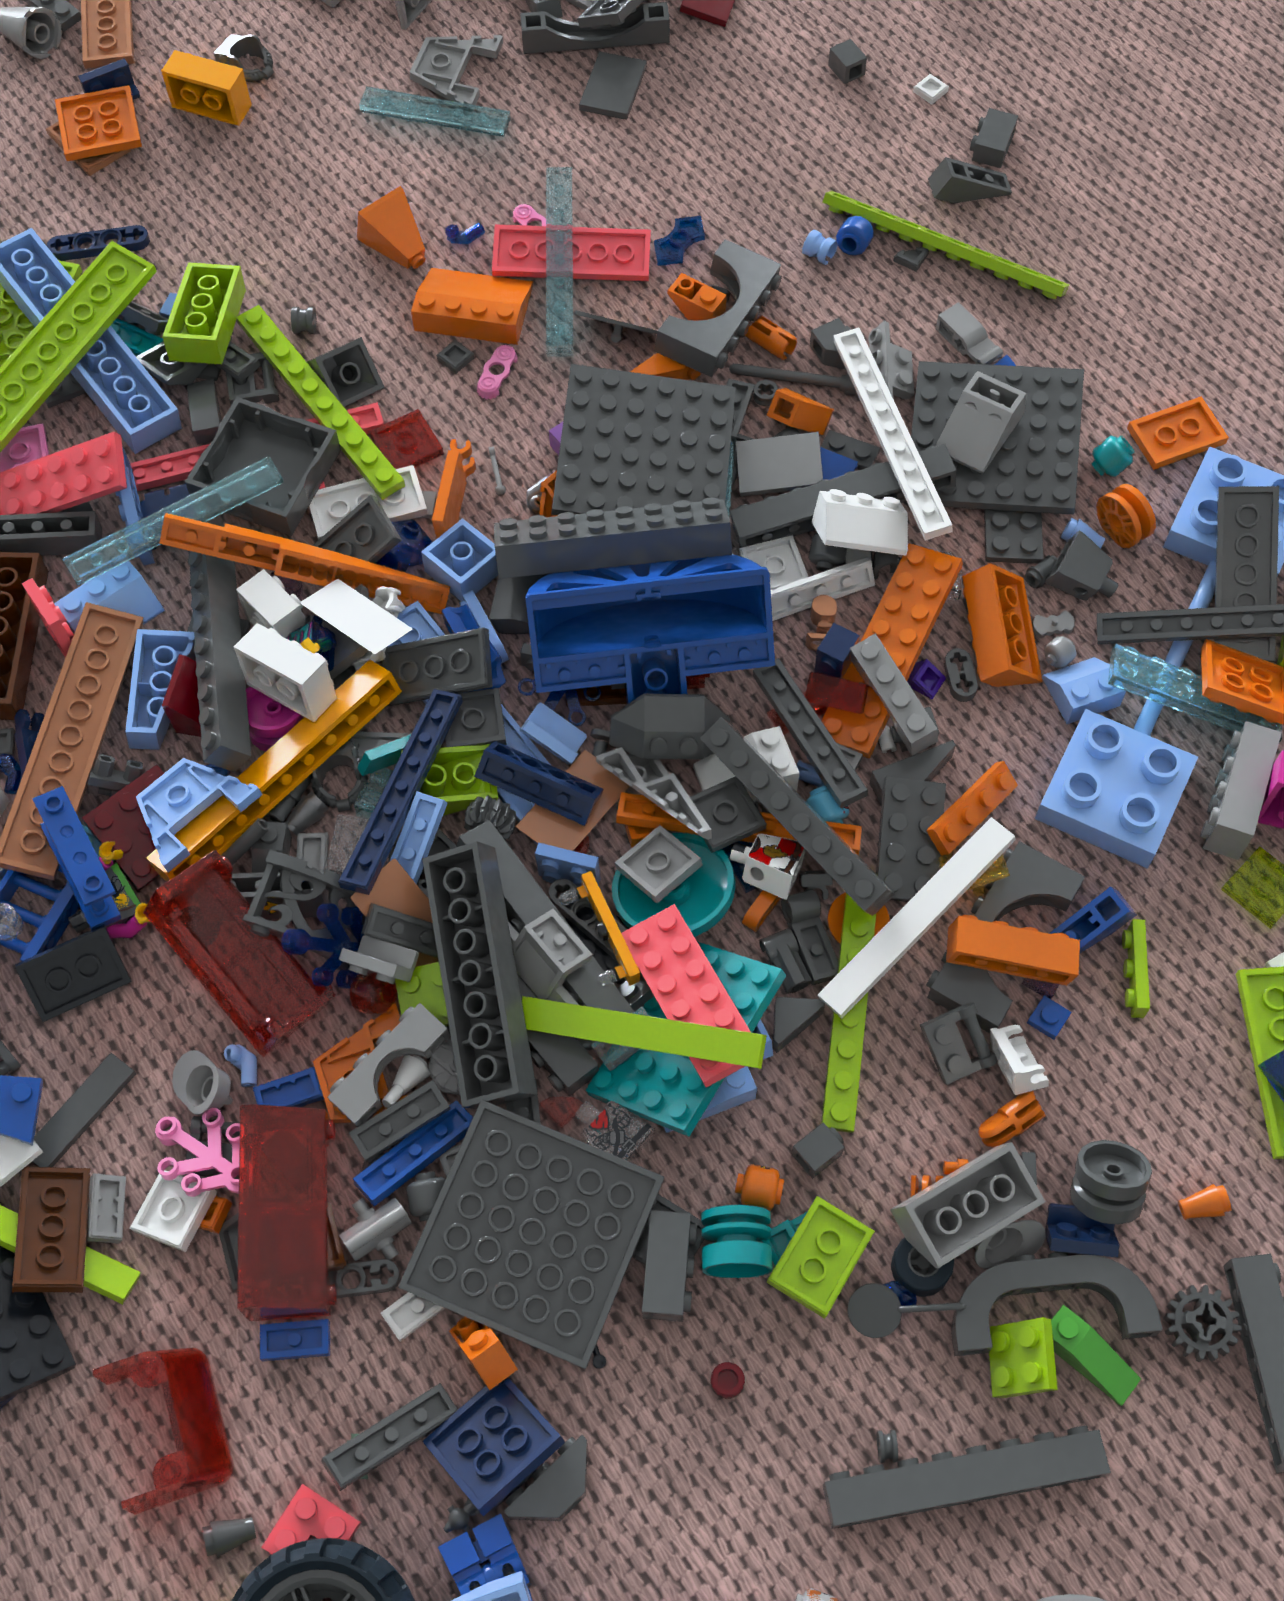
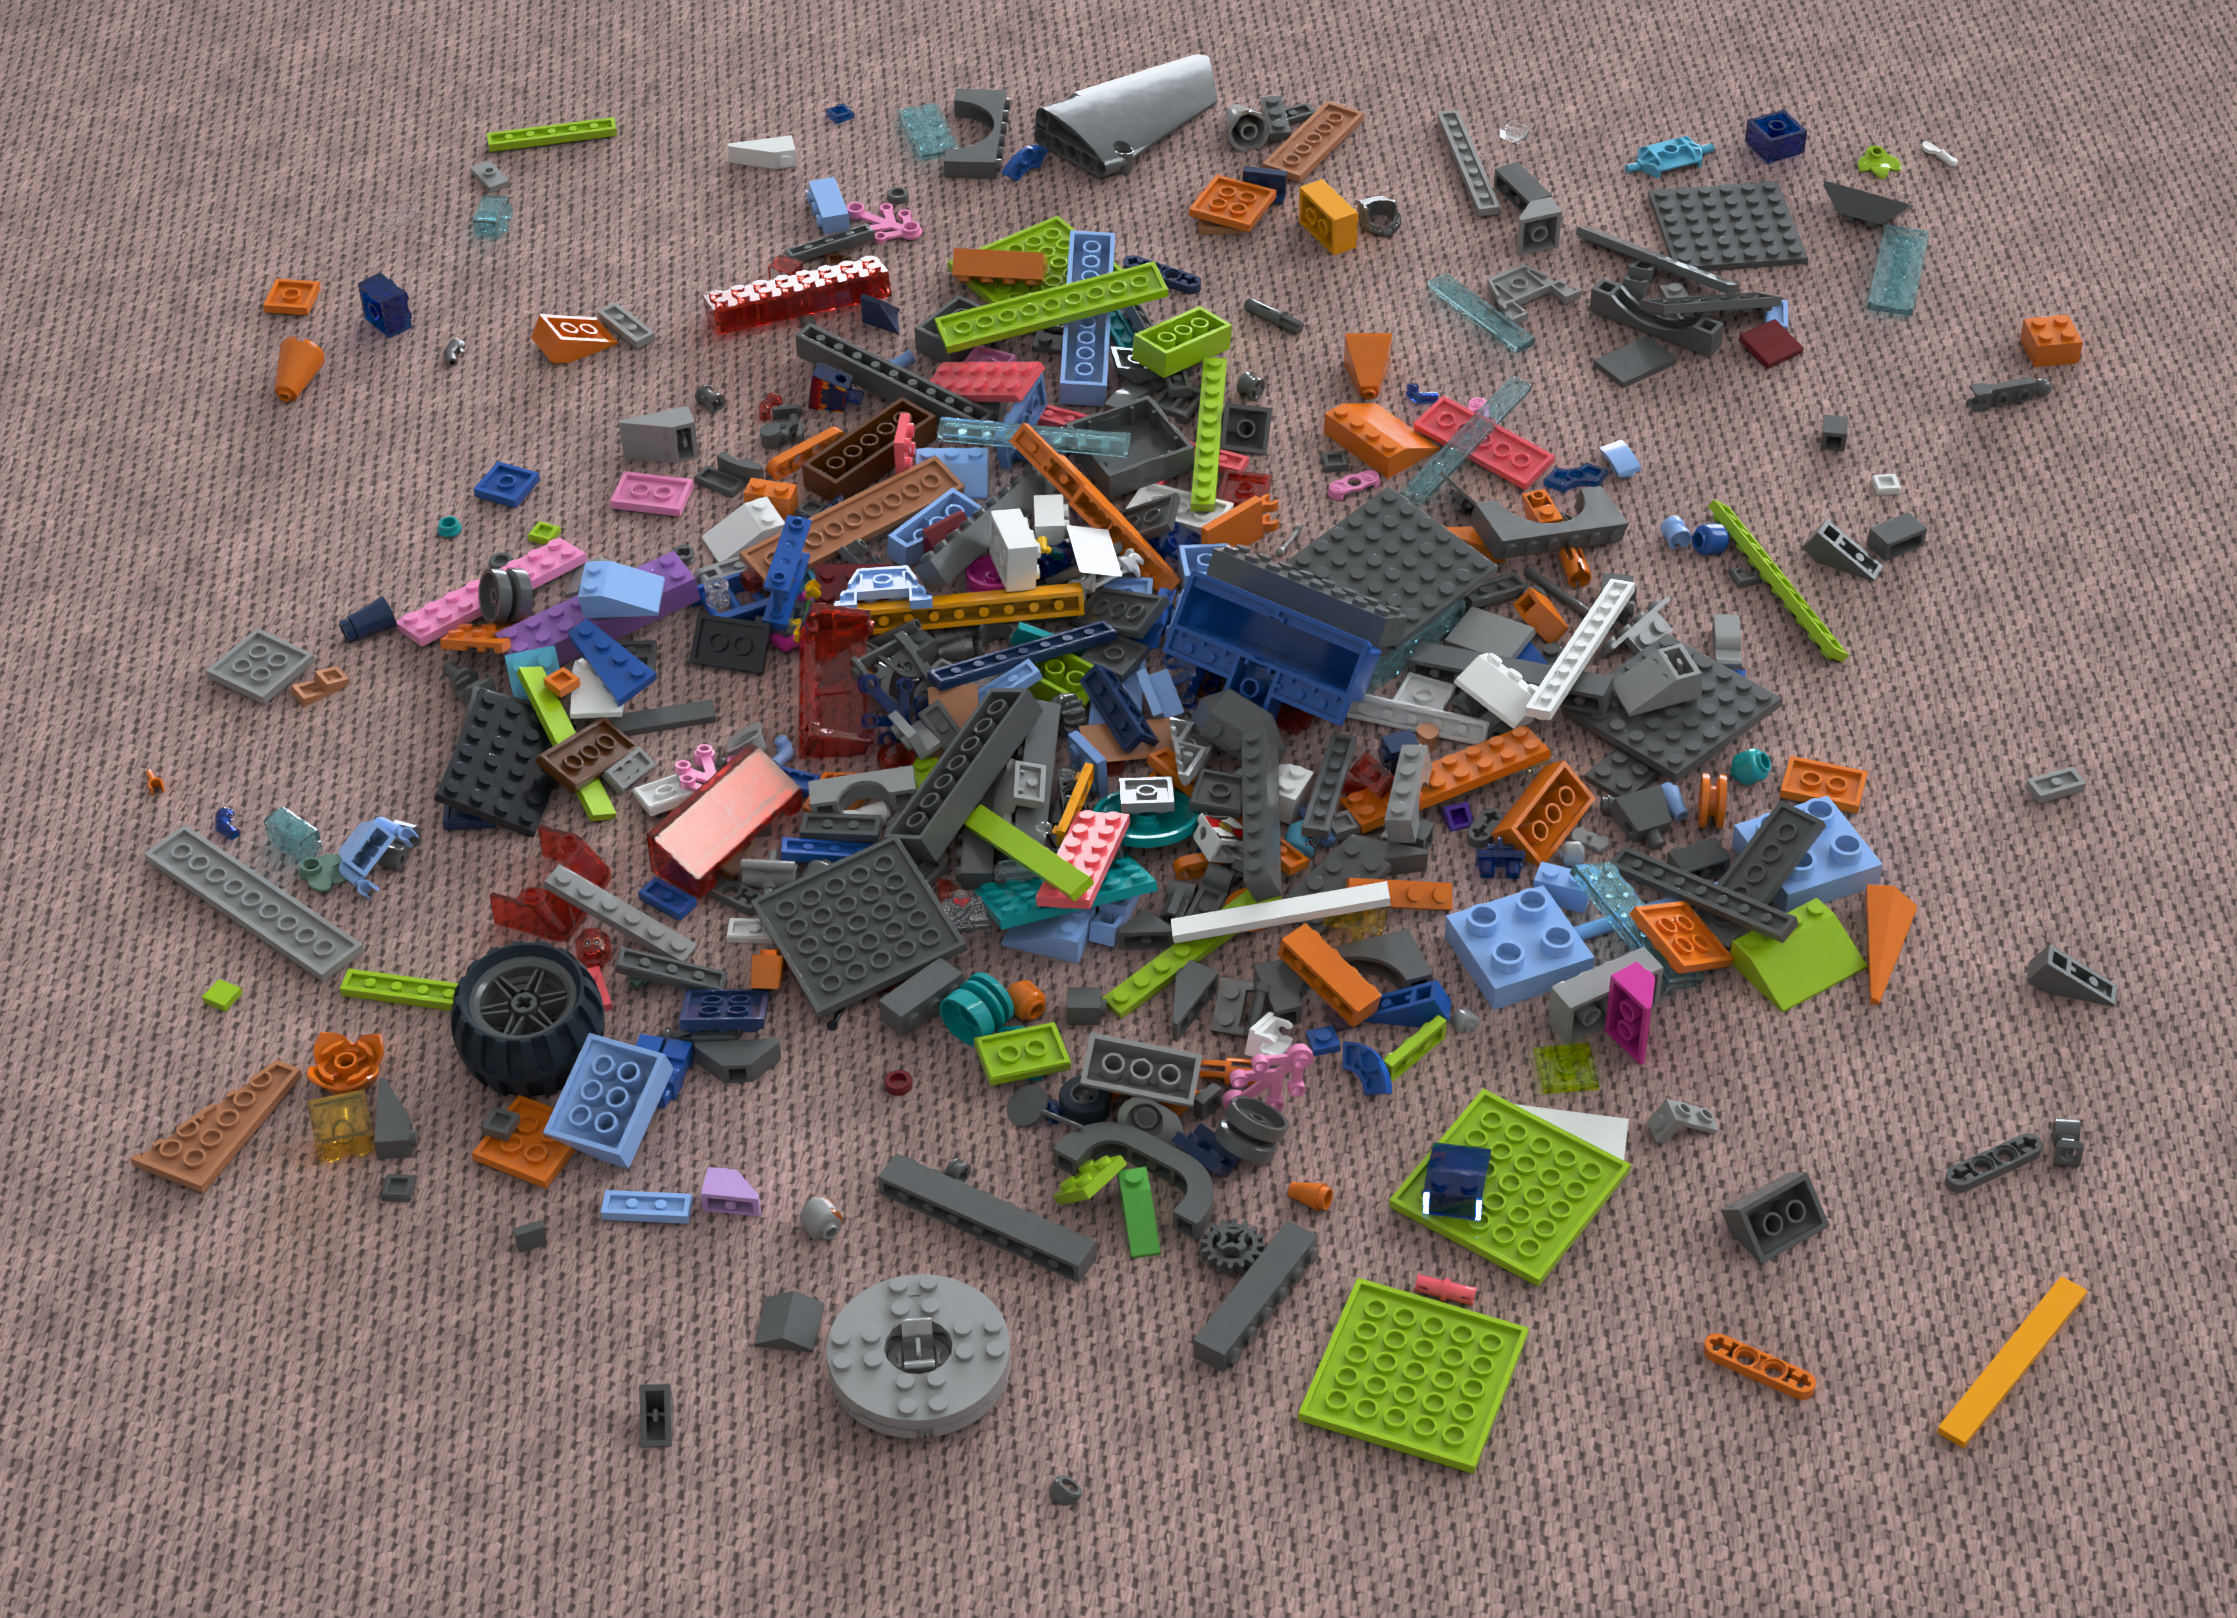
camera: 40 degrees right, 20 degrees down
none -> light grey plate [543,864,697,962]
none -> clear red head [575,928,612,969]
none -> clear red tile [739,568,763,593]
none -> dark grey slope [1172,960,1219,1042]
none -> bright pink plant [1222,1044,1314,1111]
none -> dark grey axle [1244,297,1304,333]
none -> blue tile [1343,1041,1392,1096]
none -> light grey piece [1450,1008,1480,1034]
none -> clear blue hips [1475,836,1525,879]
none -> light blue slope [1600,440,1641,478]
none -> dark grey brick [1666,837,1731,880]

